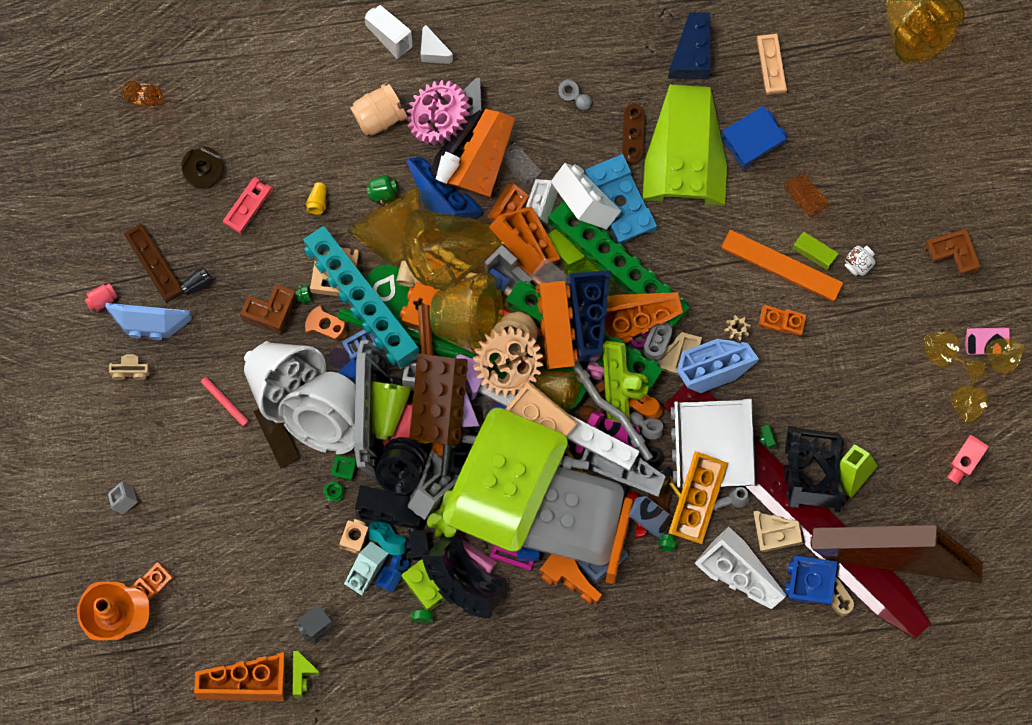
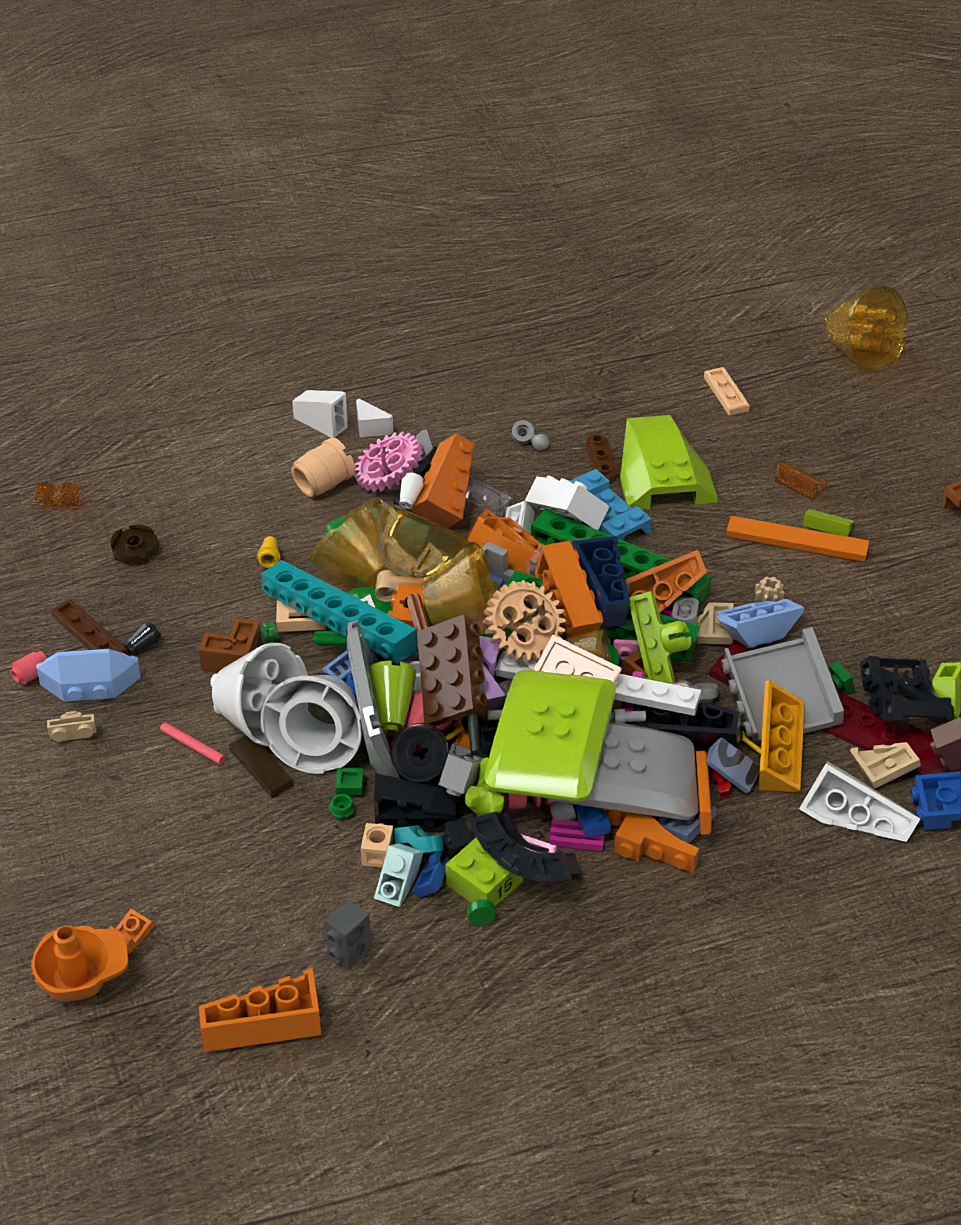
camera: 10 degrees left, 30 degrees down
light grey slope [108,481,137,514] -> none
coral plate [223,177,273,234] -> none
lime slope [293,651,320,698] -> none
orange piece [305,305,348,341] -> none
light grey bar [572,362,653,462] -> none
orange piece [629,394,663,419] -> none
green plate [657,534,679,552] -> none
dark blue wedge [668,12,710,79] -> none
light grey bar [713,486,750,511] -> none
blue panel [721,106,787,171] -> none
orange slope [758,305,806,335] -> none
white head [844,246,876,276] -> none

